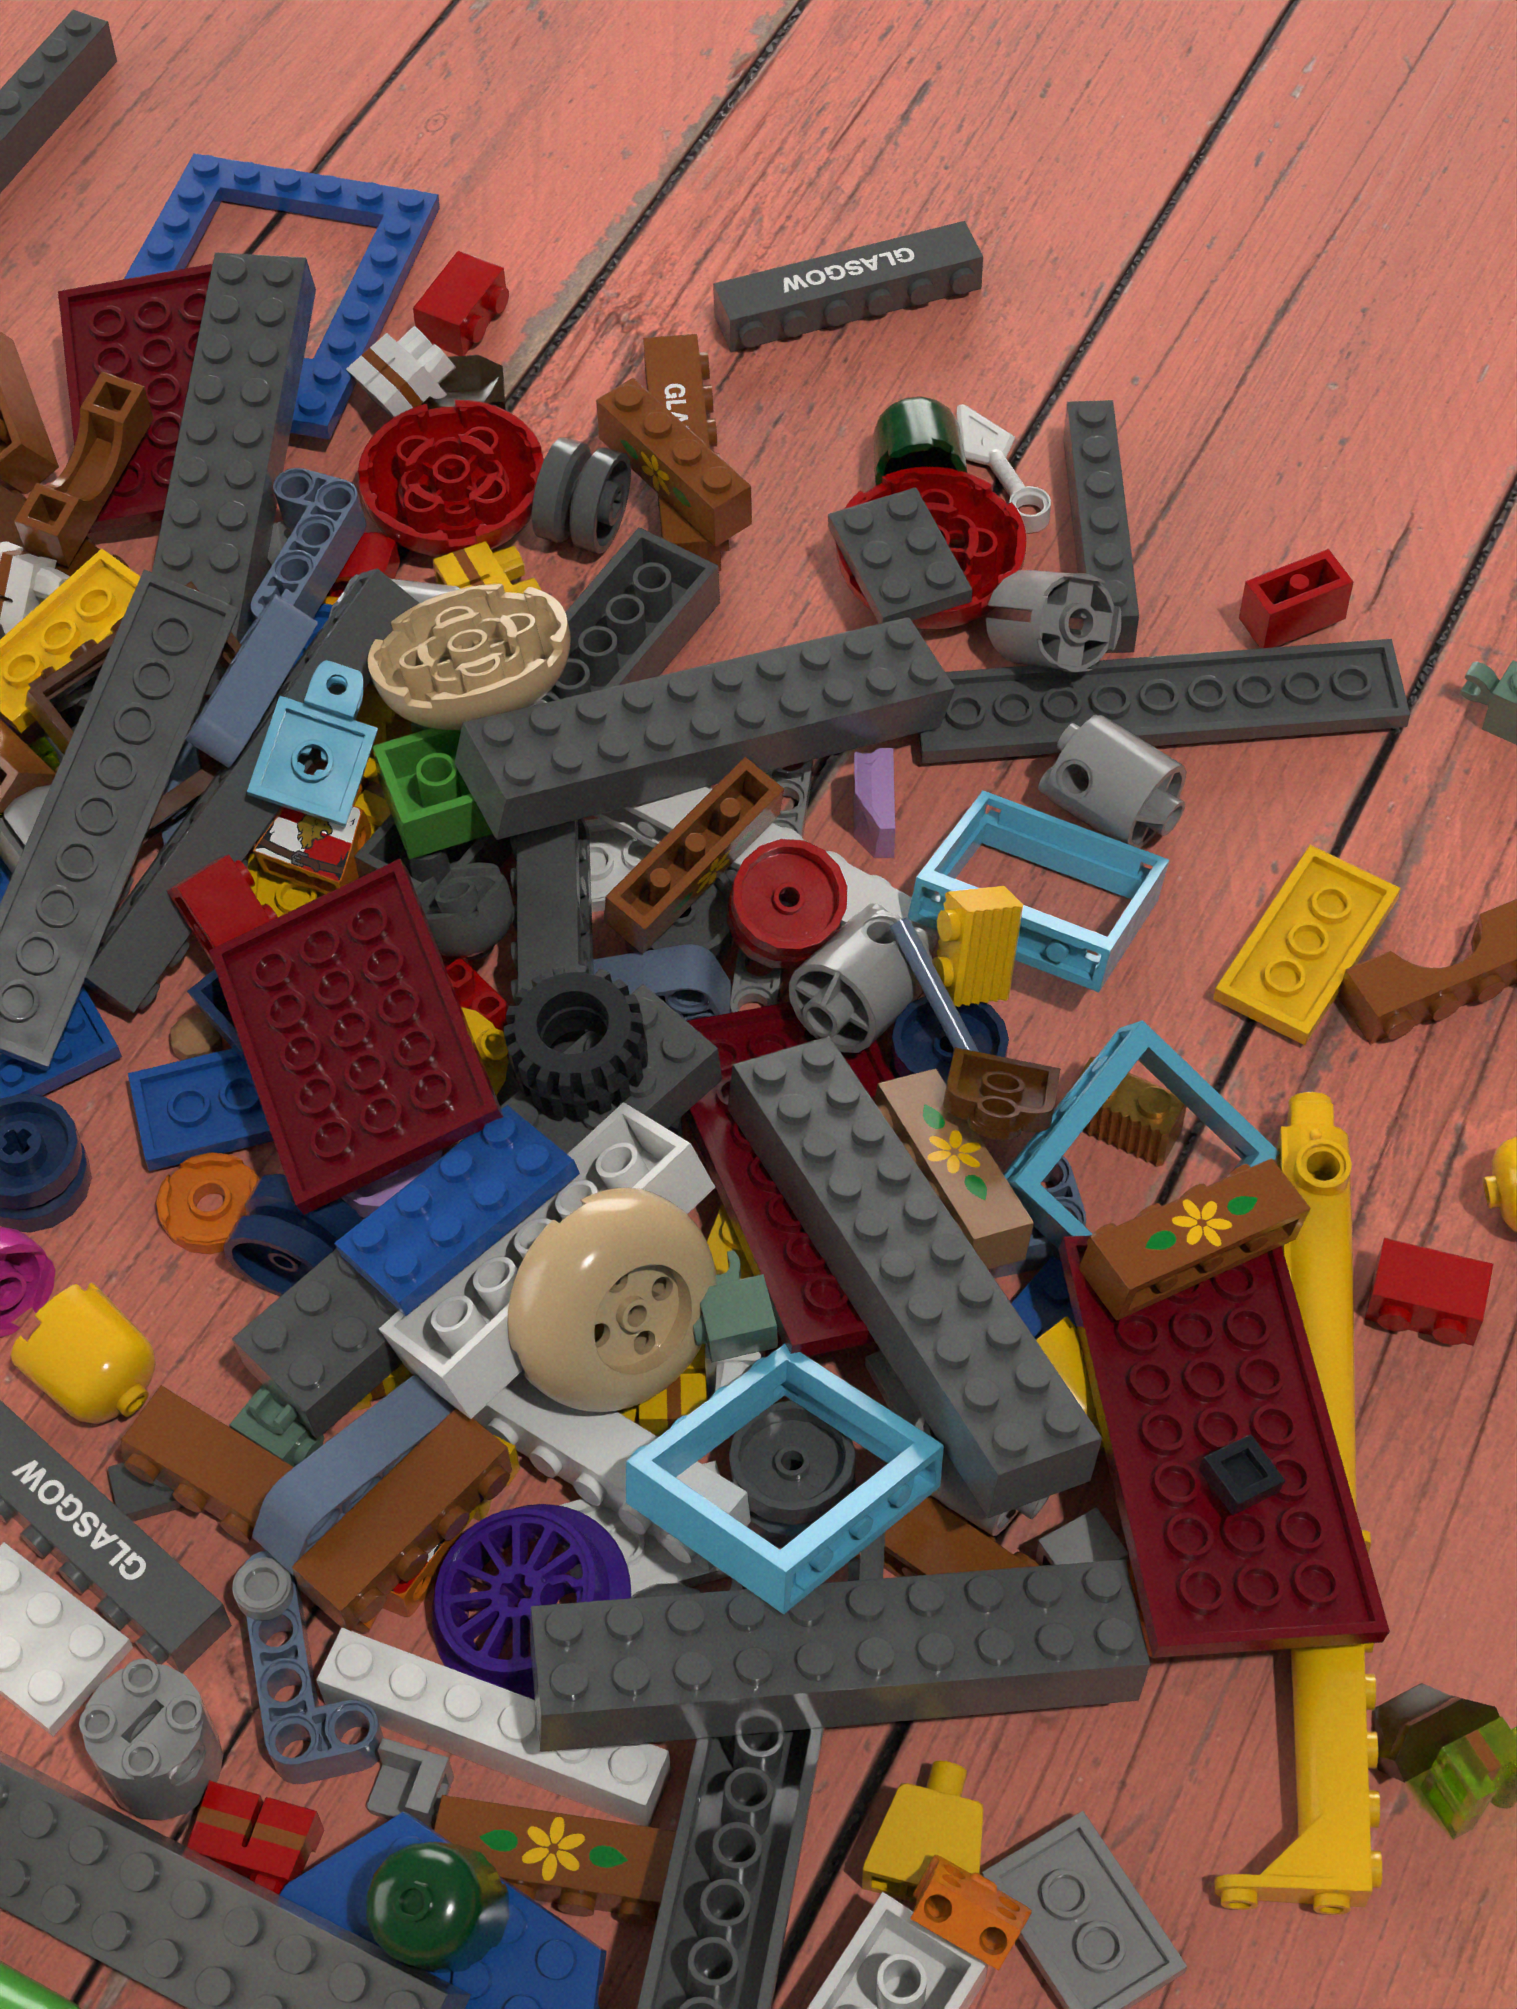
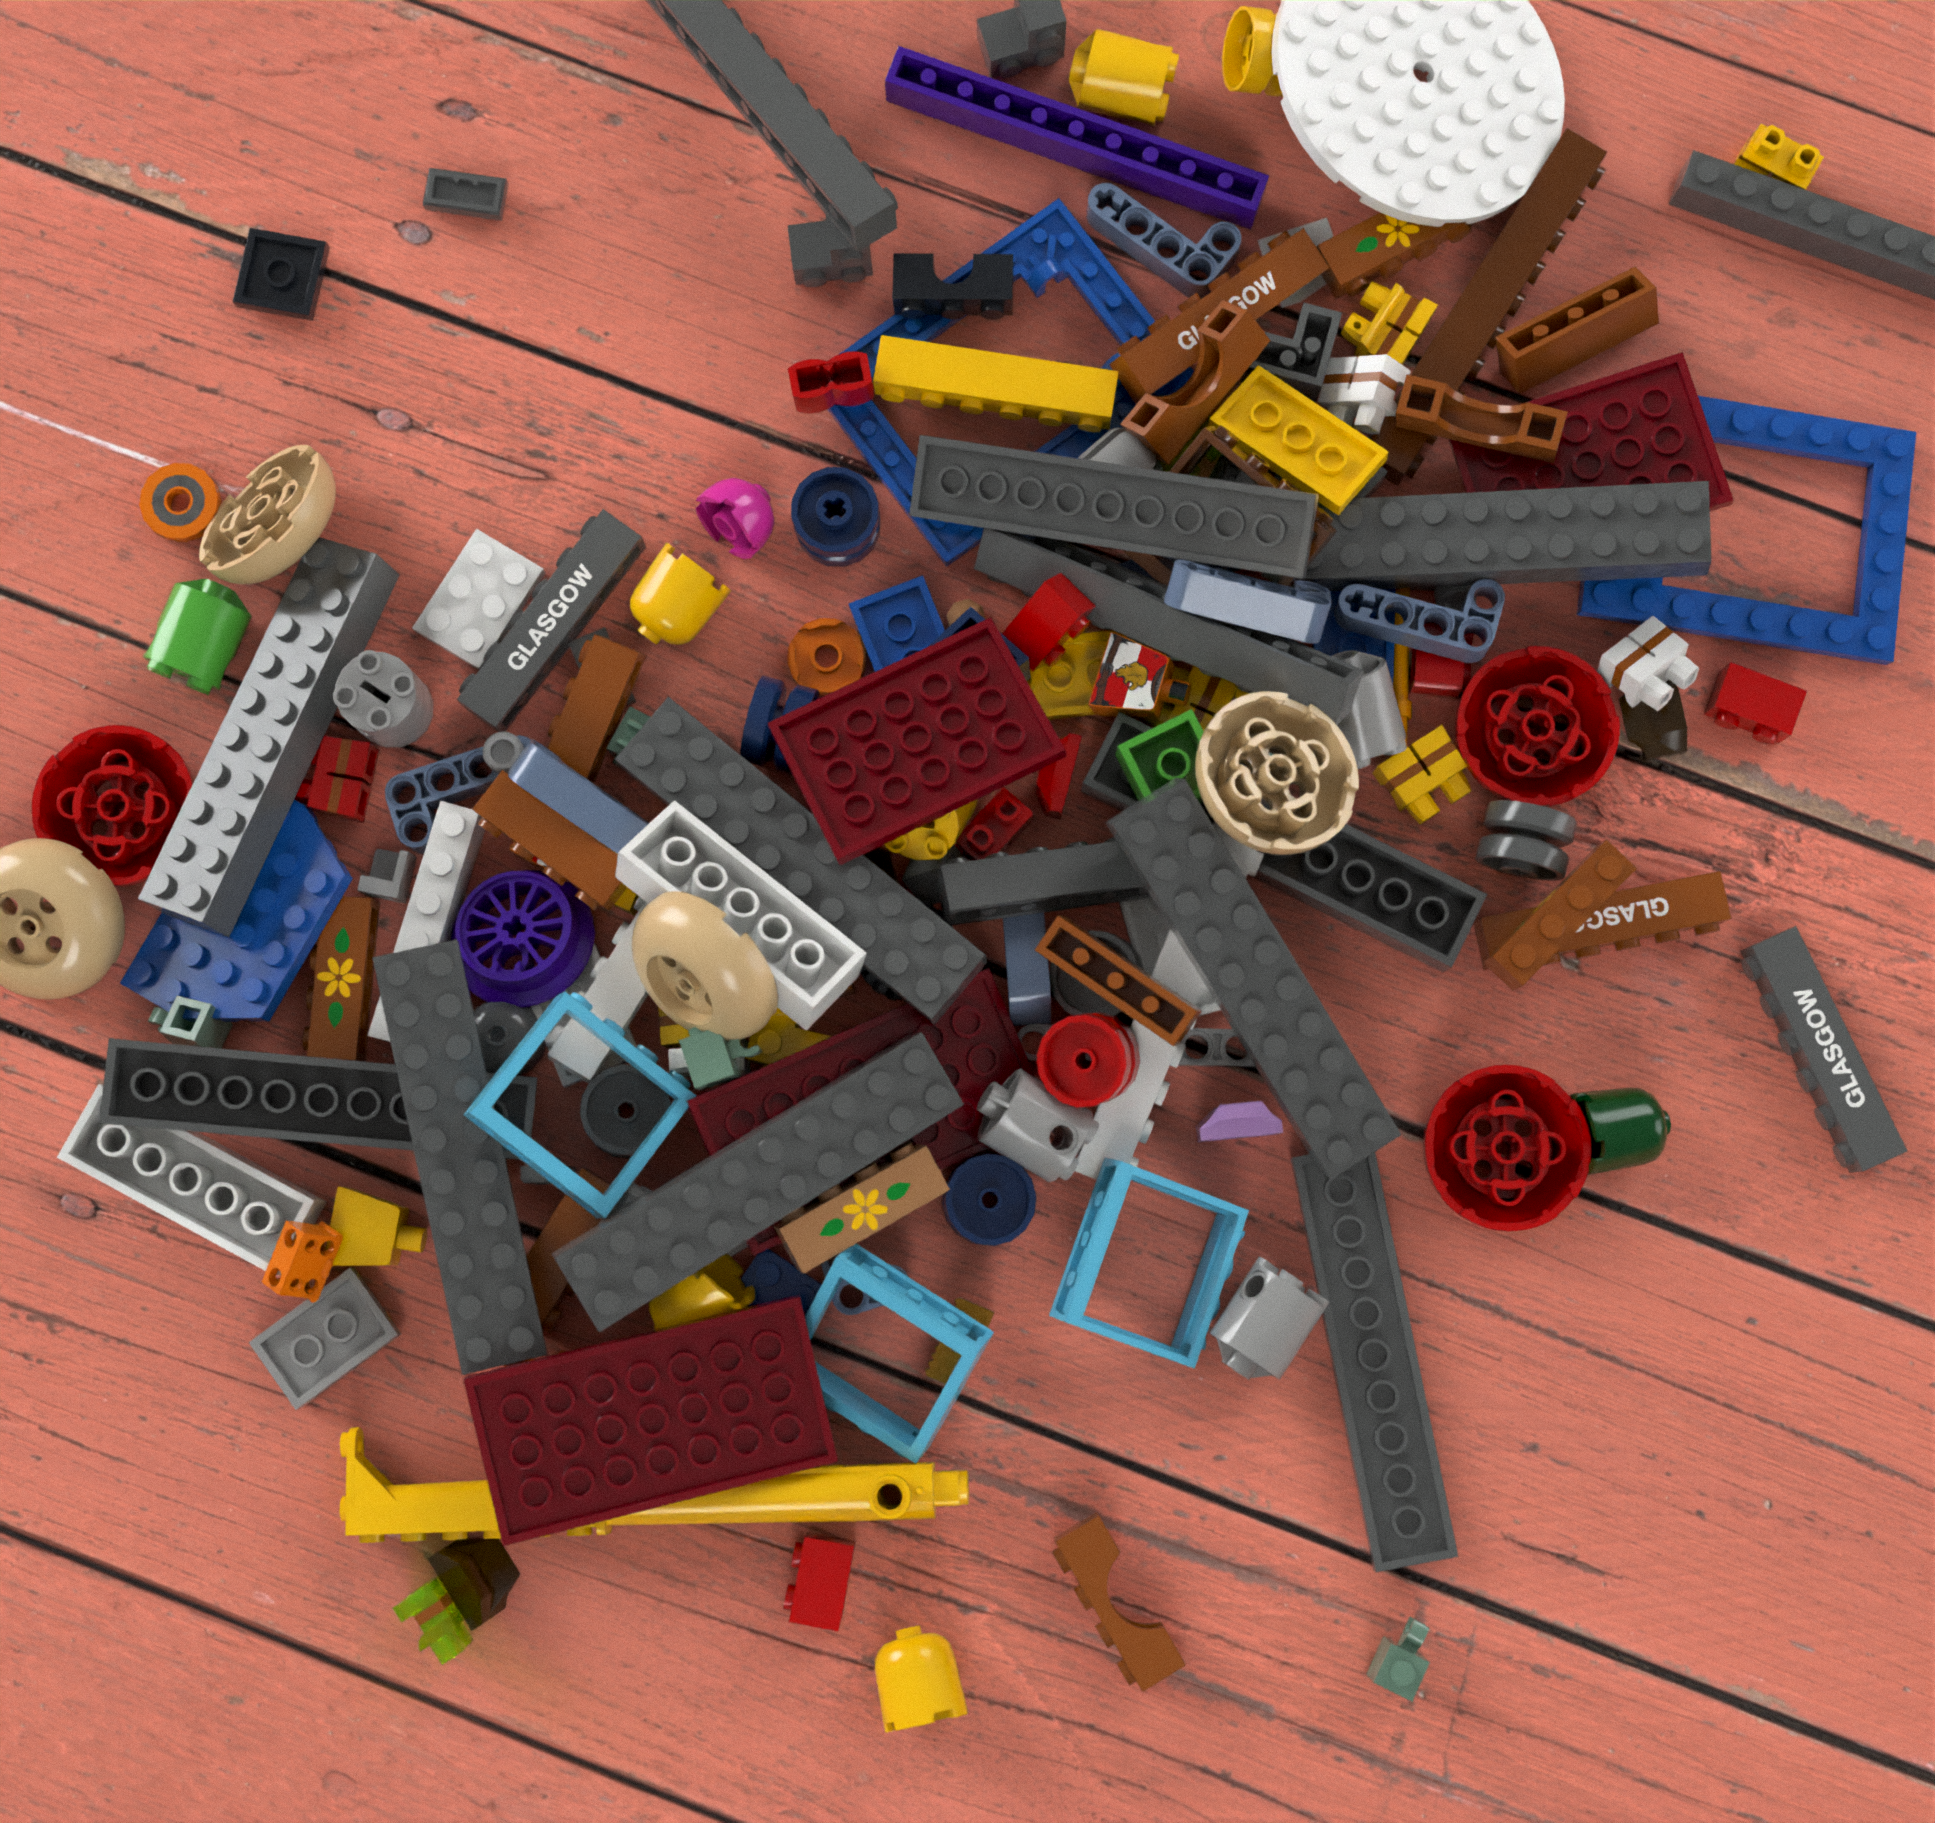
camera: 85 degrees right, 25 degrees up
medium azure plate [247,660,378,827] -> none
blue plate [334,1105,580,1316] -> none
dark green cylinder [366,1842,509,1973] -> none
dark grey cylinder [415,862,514,960] -> none
black tyre [504,965,648,1118] -> none
dark grey plate [828,487,972,624] -> none
sand blue bar [889,917,979,1052] -> none
yellow brick [932,886,1024,1007] -> none
reddish brown plate [943,1047,1061,1140] -> none
white piece [957,404,1051,533] -> none
light grey cylinder [986,570,1121,672] -> none
light grey panel [1035,1507,1128,1566] -> none
dark grey brick [1063,400,1139,653] -> none
dark orange brick [1079,1158,1311,1321] -> none
black plate [1198,1434,1285,1516] -> none
yellow plate [1213,845,1401,1045] -> none
red brick [1239,549,1354,648] -> none

